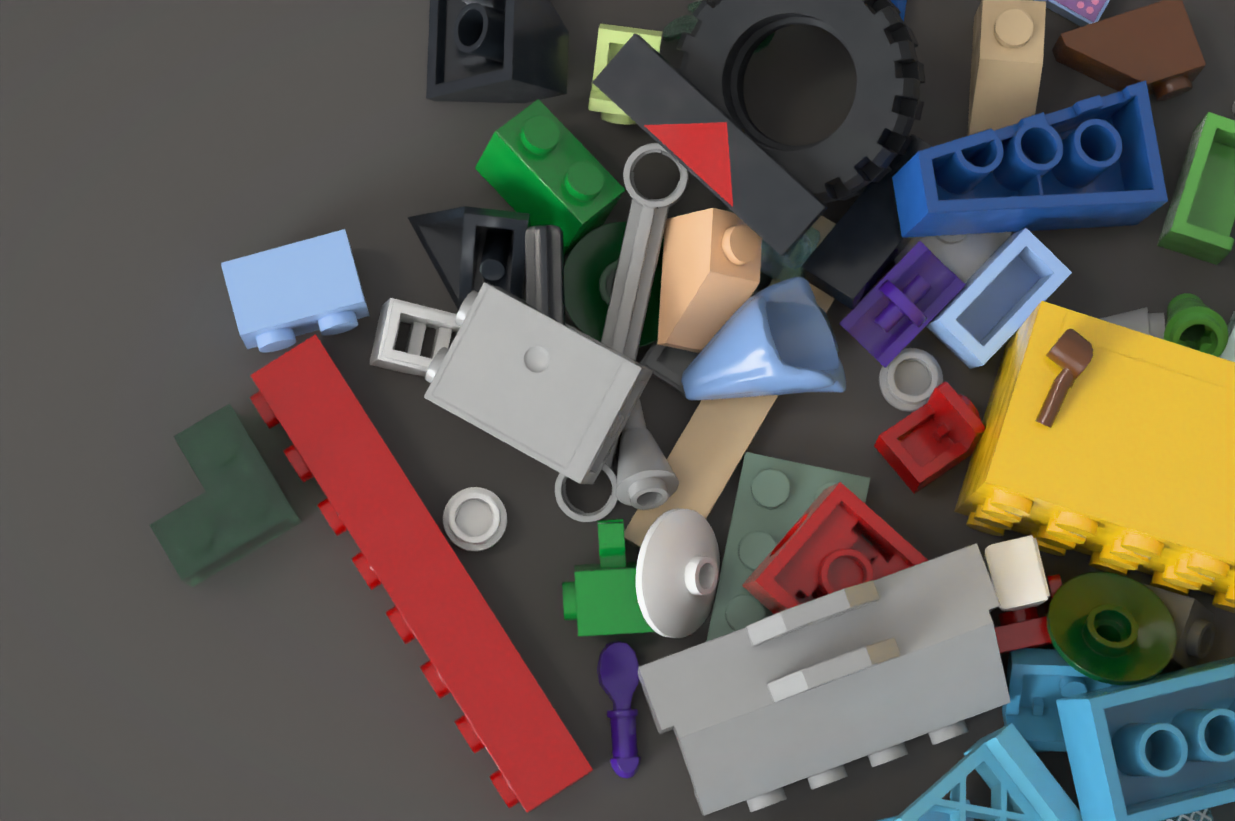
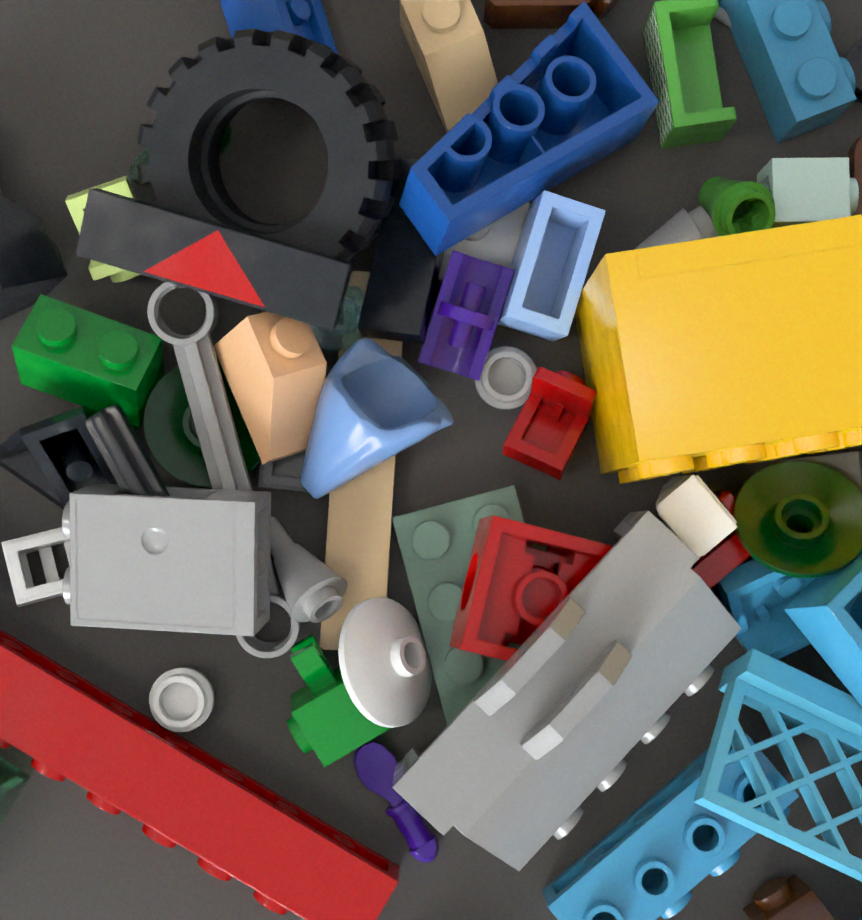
camera: 30 degrees left, 5 degrees up
reddish brown hand [1035,329,1093,428] -> none

